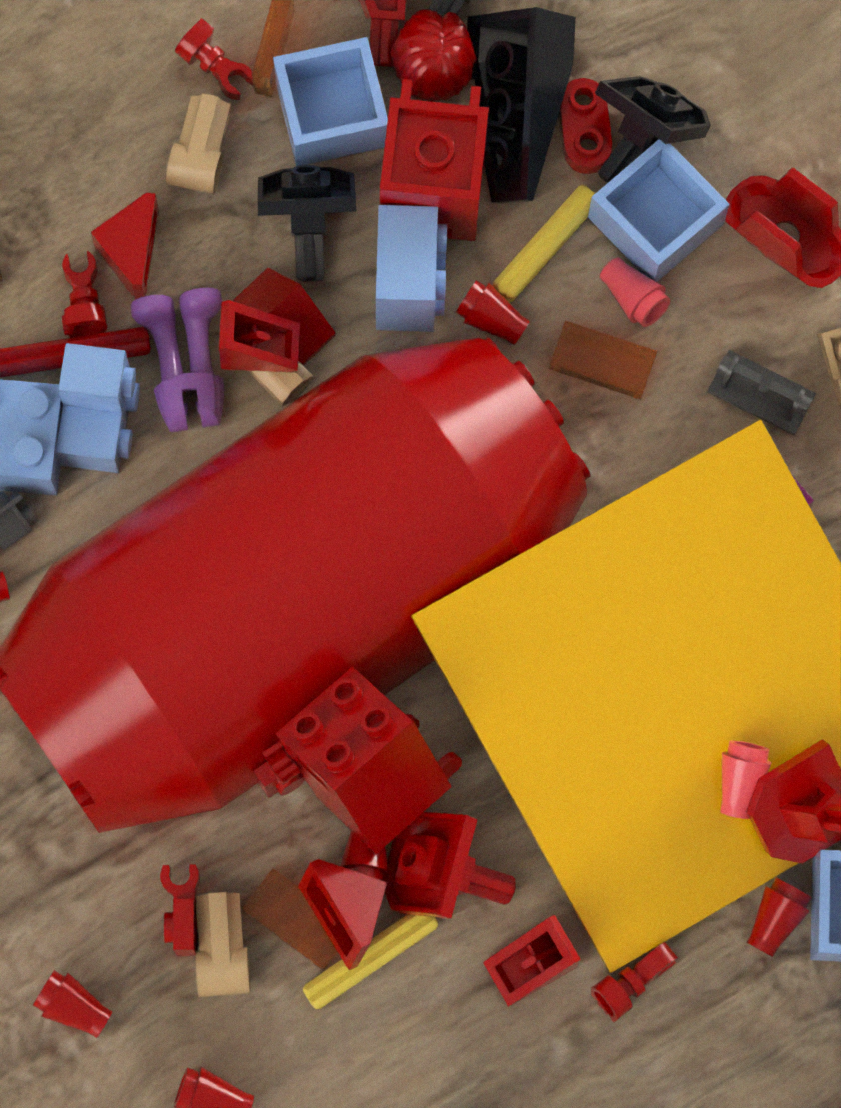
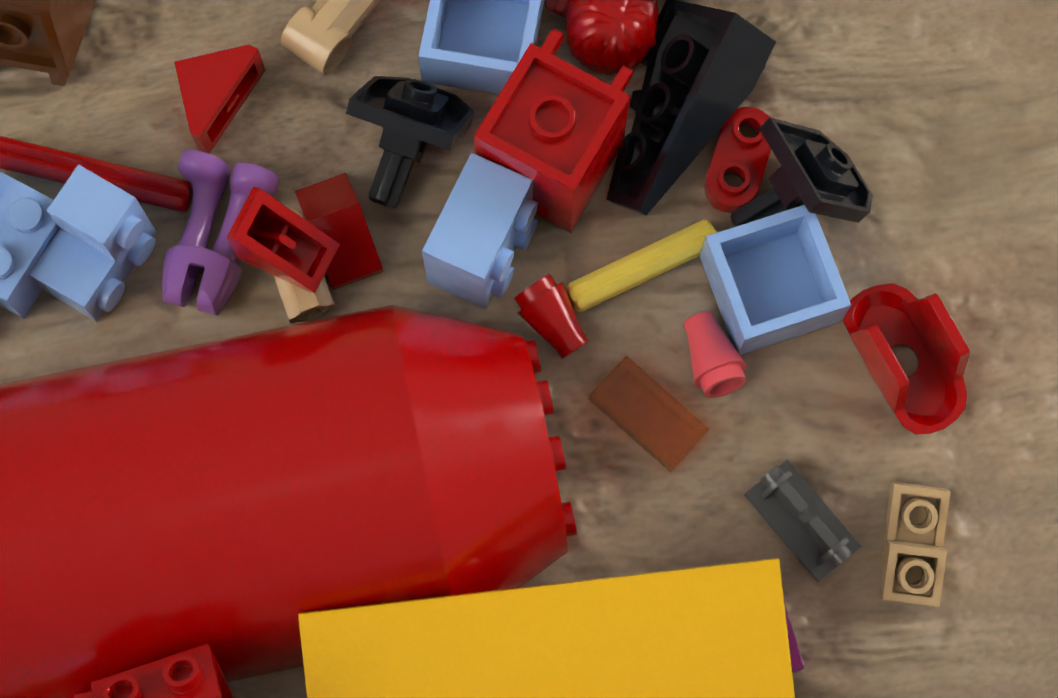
camera: 25 degrees right, 0 degrees up
red piece [61,251,108,338] -> none

